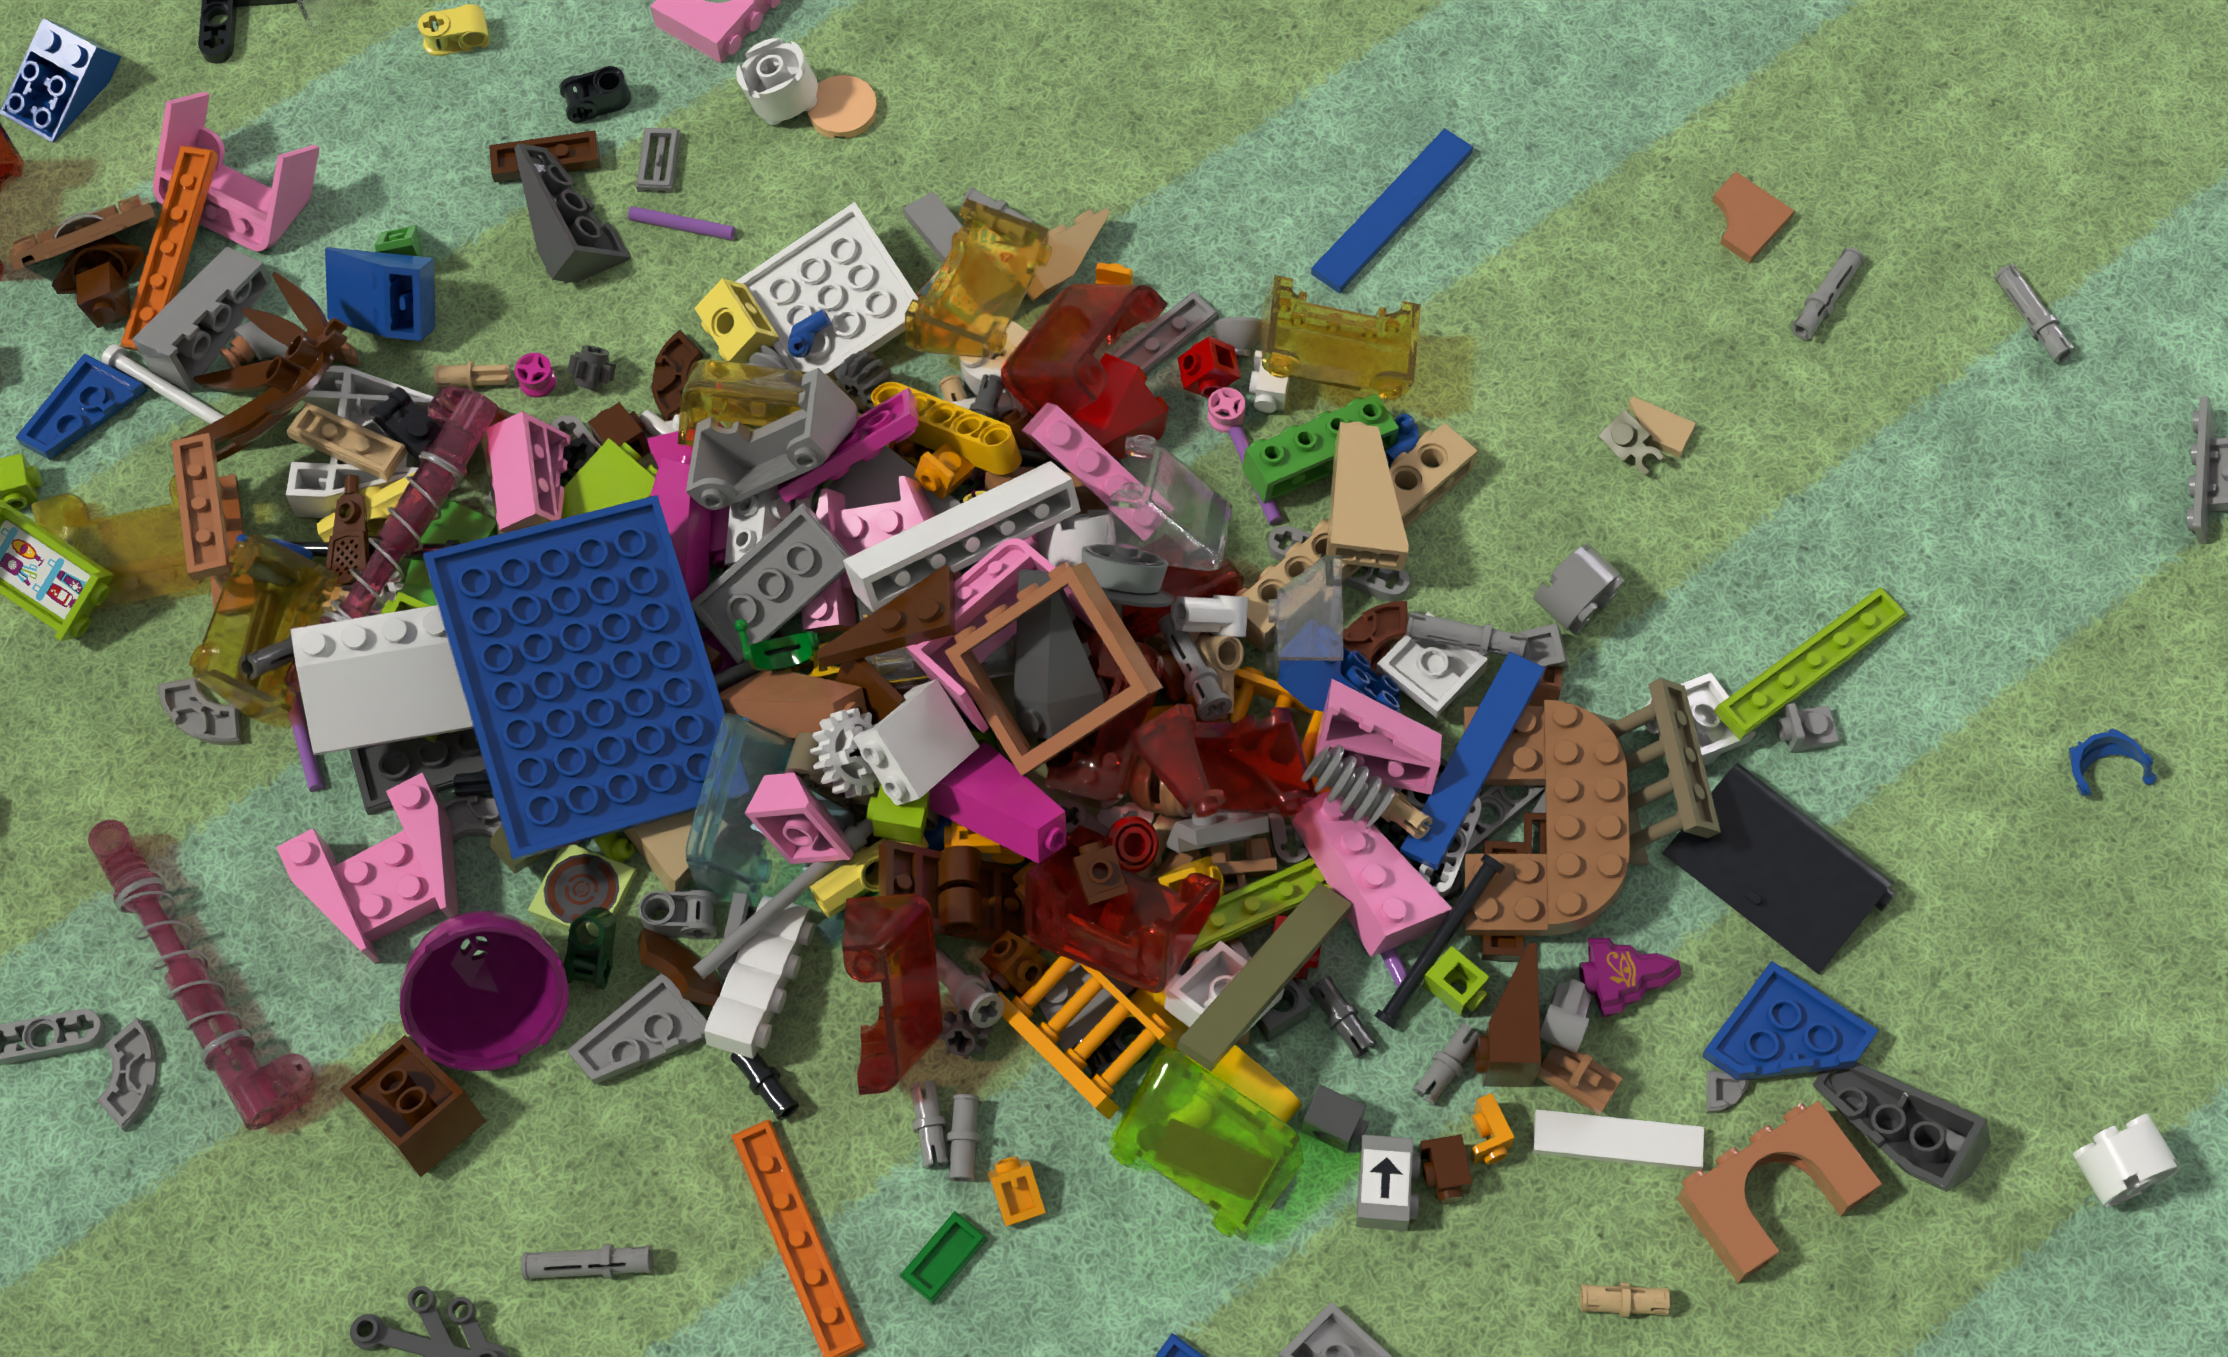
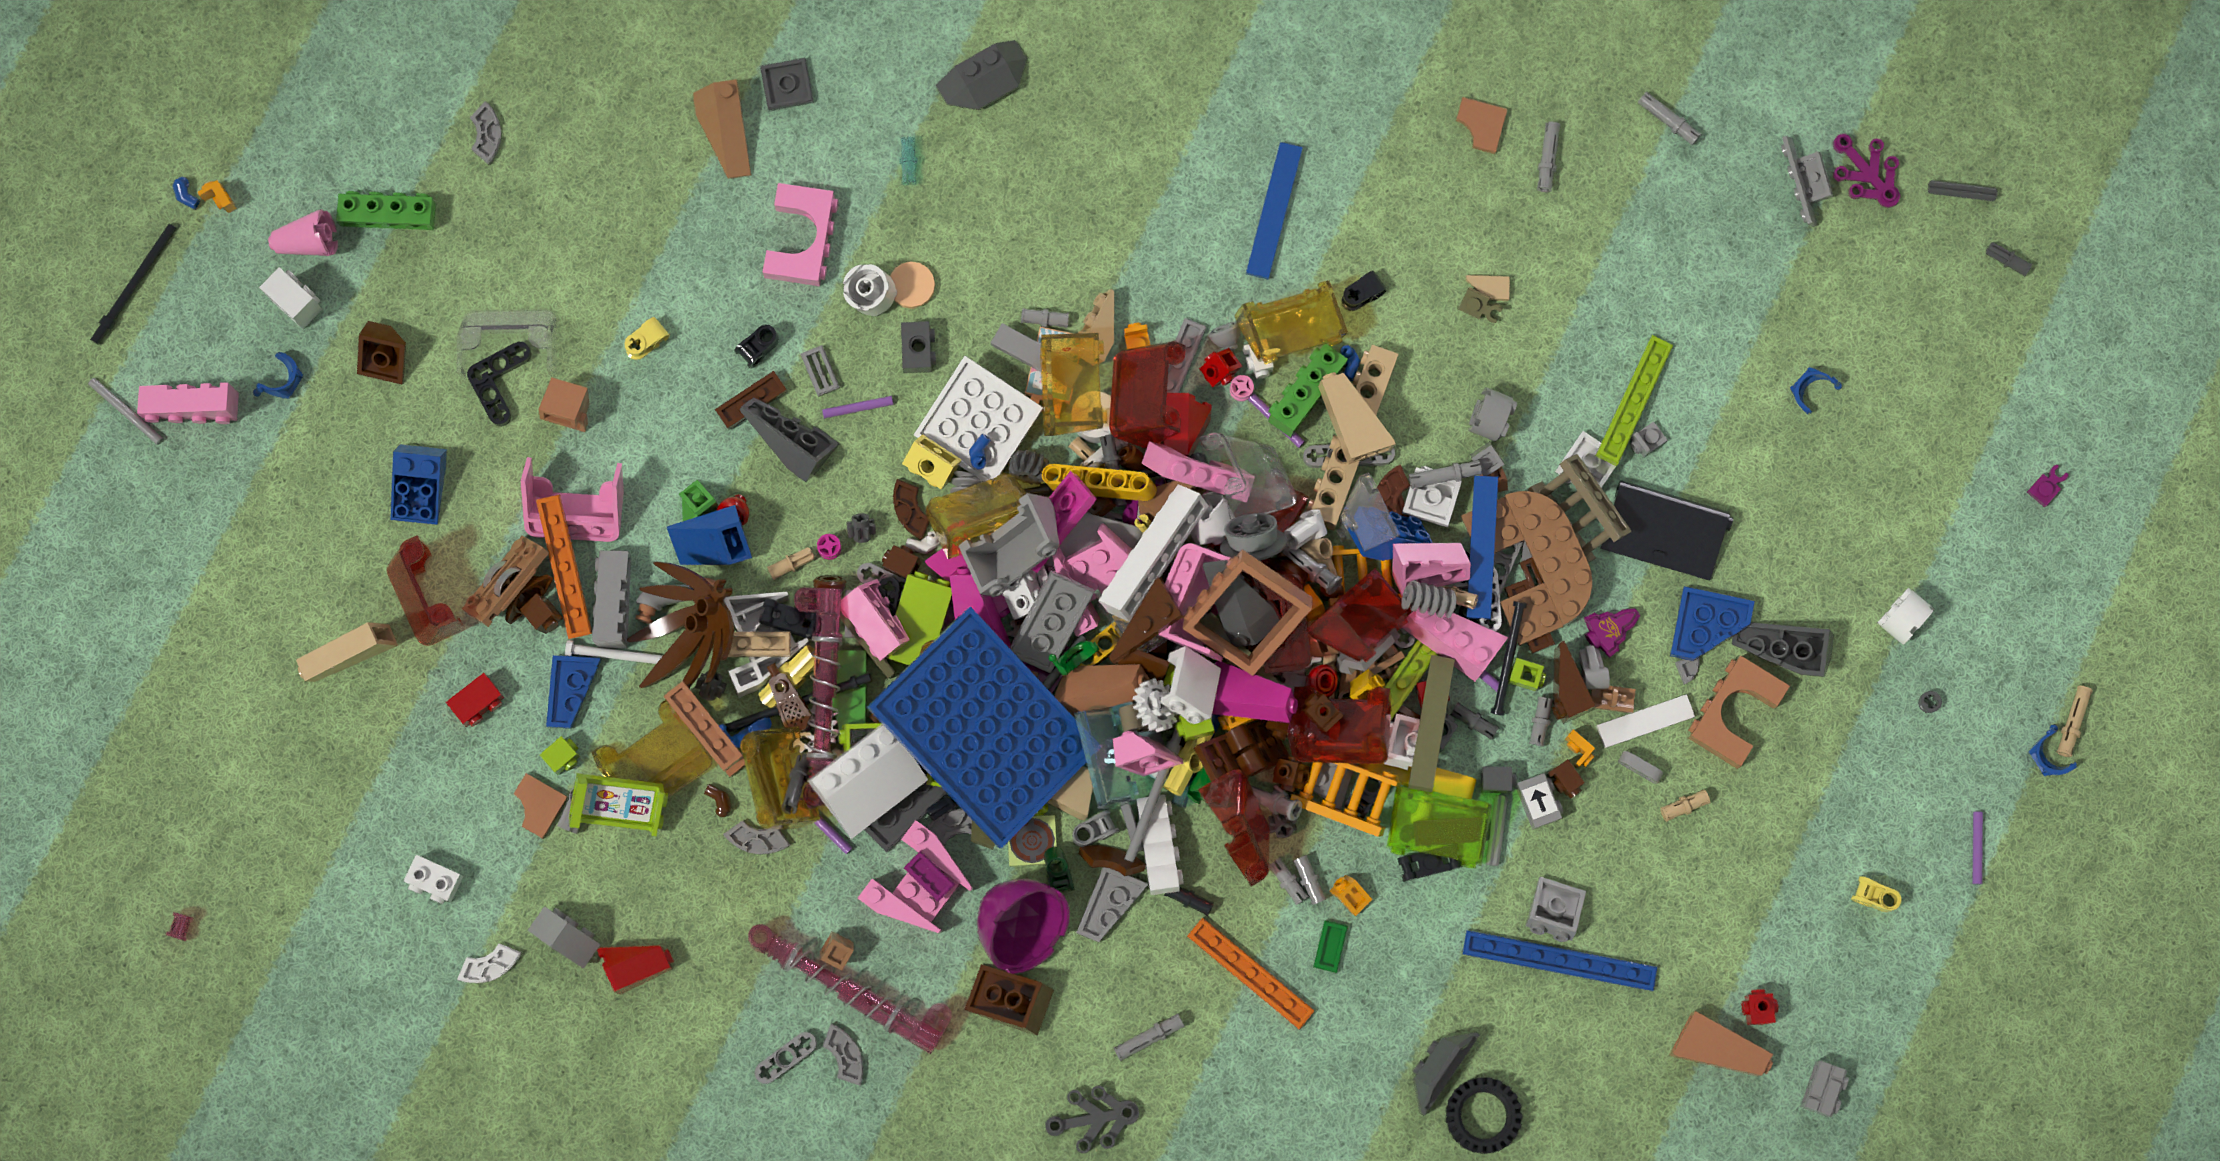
camera: 30 degrees left, 15 degrees up
light orange bracket [914,442,975,500] -> none
none -> nougat plate [539,377,590,432]
none -> dark grey gear [695,671,727,701]
none -> reddish brown arm [704,784,732,817]
none -> red brick [717,494,749,526]
none -> medium nougat brick [820,931,854,971]
none -> dark grey brick [901,321,936,373]
none -> magenta plate [904,851,955,902]
none -> black piece [1342,270,1387,311]
none -> black plate [1397,844,1464,882]
none -> axle [1486,795,1508,866]
none -> light grey beam [1618,751,1663,784]
none -> dark grey bush [1918,691,1942,713]

